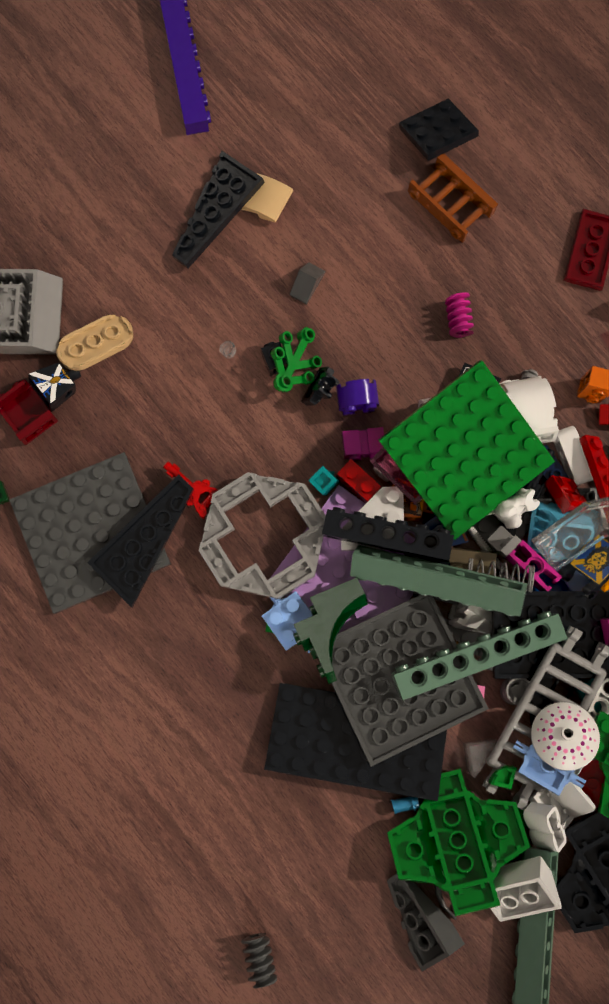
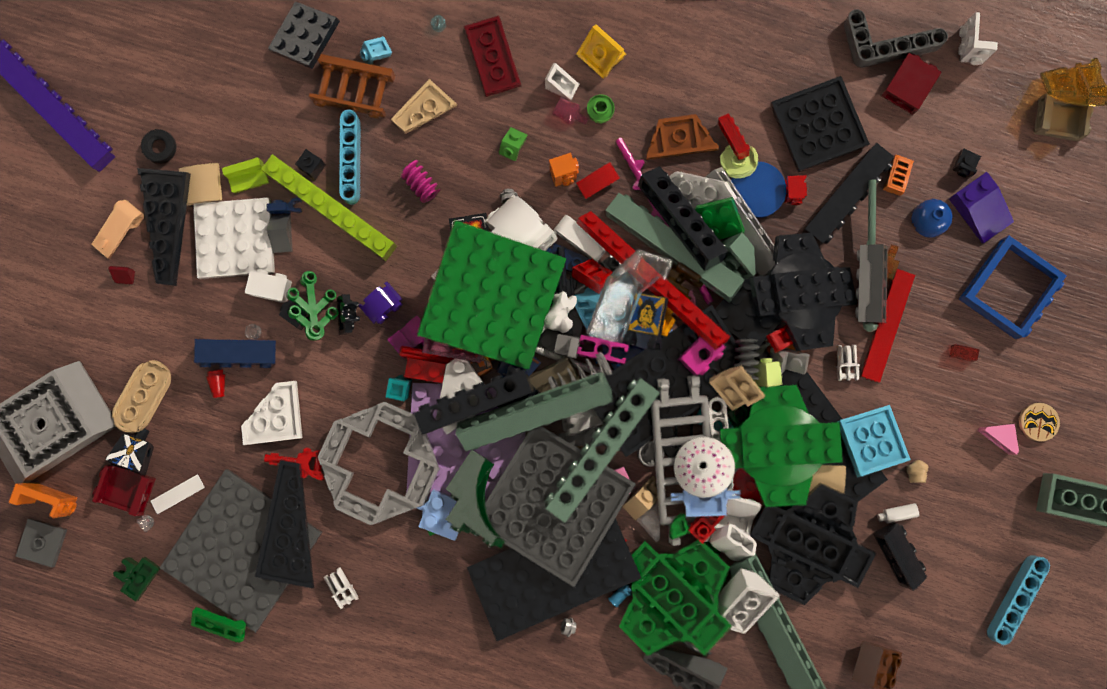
camera: 25 degrees left, 5 degrees up
none -> light nougat door [91,200,144,259]
none -> dark red slope [108,266,135,284]
none -> clear hinge [136,515,154,532]
none -> black tyre [141,129,177,163]
none -> white sticker [151,474,205,514]
none -> green plate [191,607,246,642]
none -> white plate [194,198,275,279]
none -> dark blue wedge [194,339,276,368]
none -> red cone [206,369,225,398]
none -> lime panel [222,157,269,193]
none -> white plate [241,381,302,445]
none -> white brick [245,269,292,303]
none -> lime brick [261,154,397,261]
none -> dark blue plate [266,197,302,215]
none -> black brick [295,149,326,180]
none -> white arm [323,567,359,609]
none -> medium azure beam [339,110,361,205]
none -> medium azure bracket [360,37,392,65]
none -> tan wing [391,79,457,134]
none -> red axle [399,346,455,364]
none -> clear light blue hinge [431,15,446,32]
none -> bright green bracket [499,127,527,161]
none -> light grey plate [561,618,576,637]
none -> tan slope [622,476,666,520]
none -> red slope [688,513,728,544]

